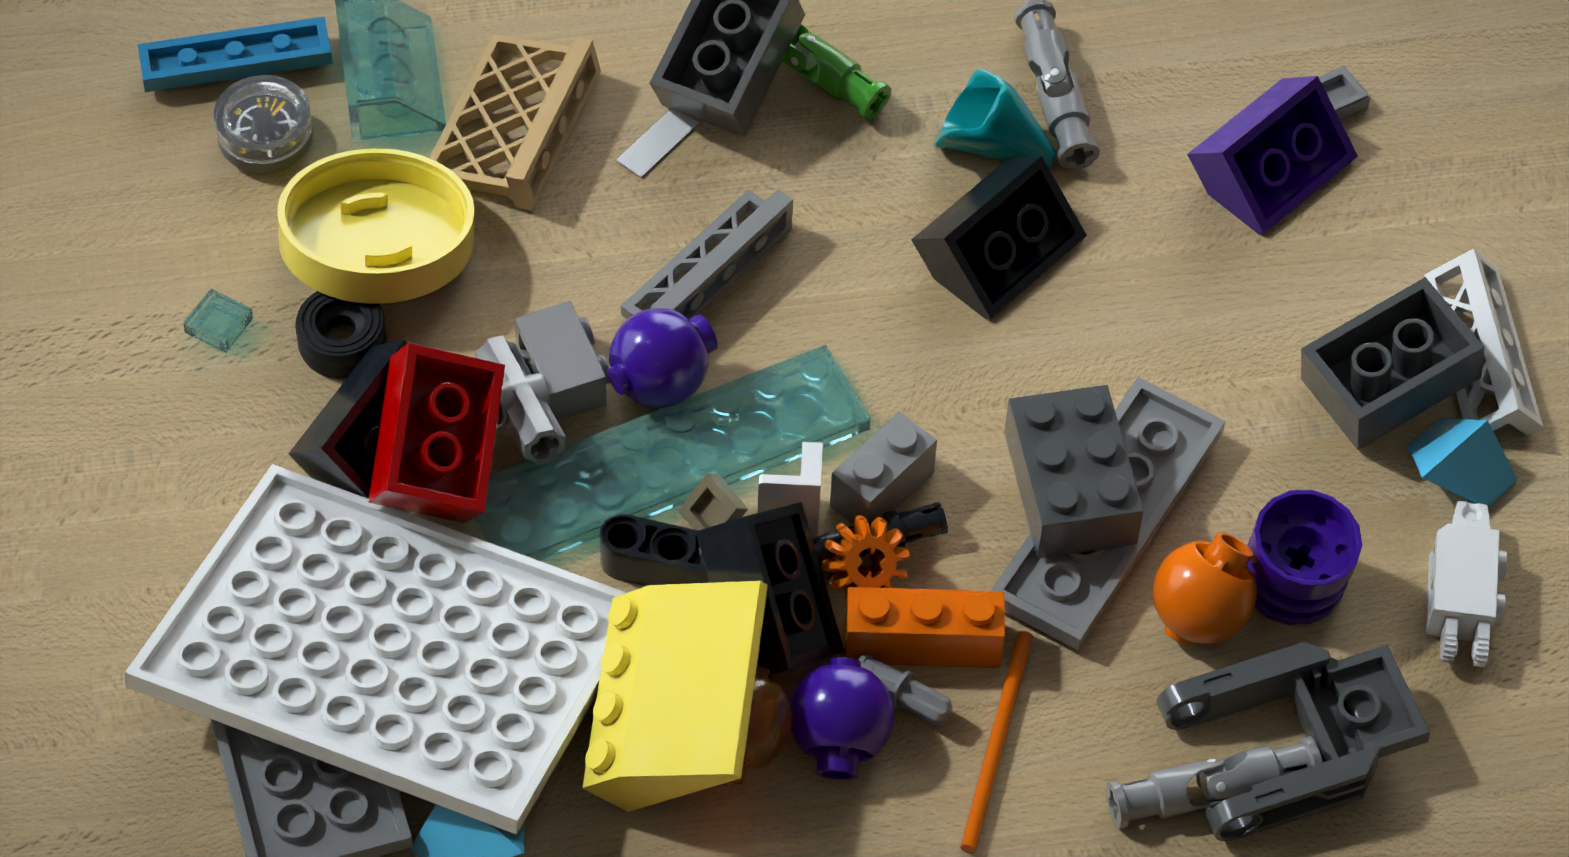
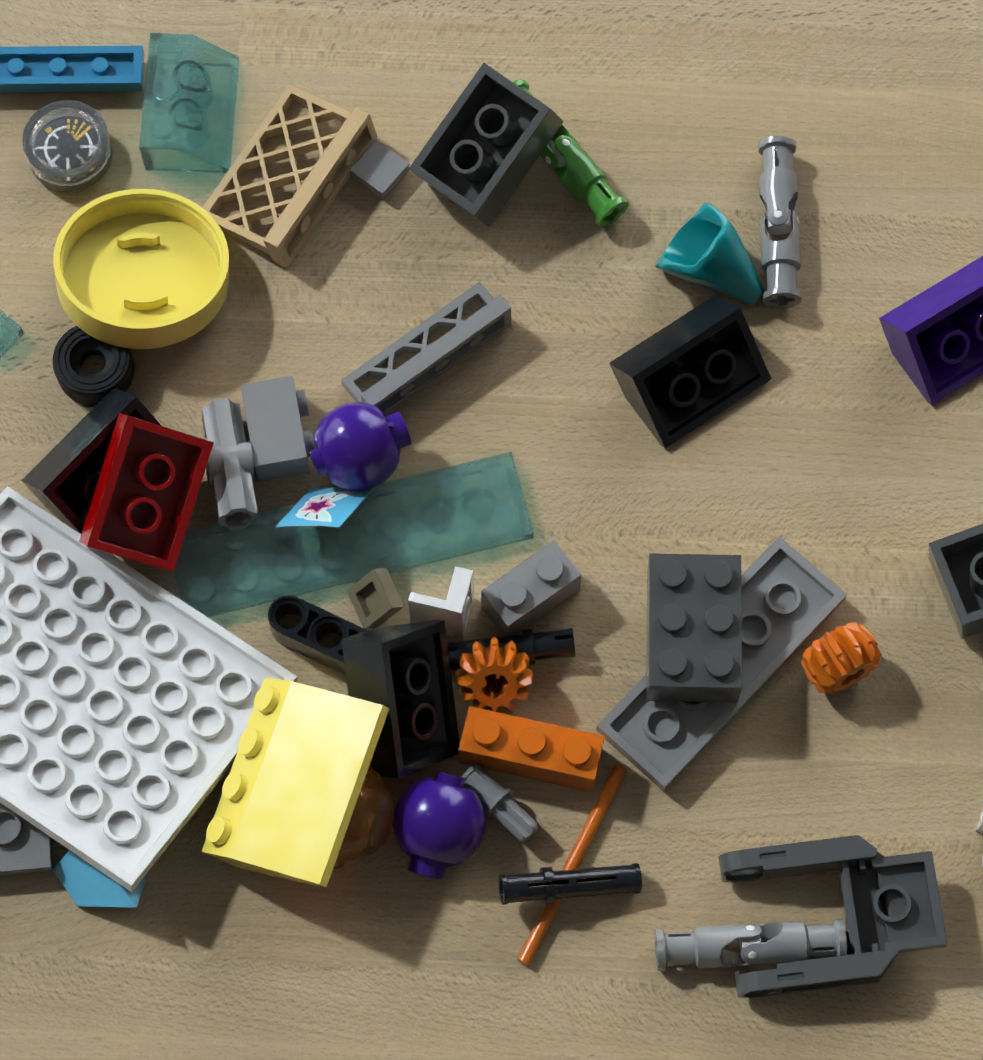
camera: 15 degrees right, 15 degrees up
white sticker [616,109,699,177] -> none
orange brick [1153,532,1257,645] -> none
dark purple wheel [1247,490,1363,625] -> none
none -> medium azure sticker [275,487,373,528]
none -> light grey tile [350,140,410,200]
none -> black pin [499,863,642,905]
none -> orange gear [801,622,882,694]

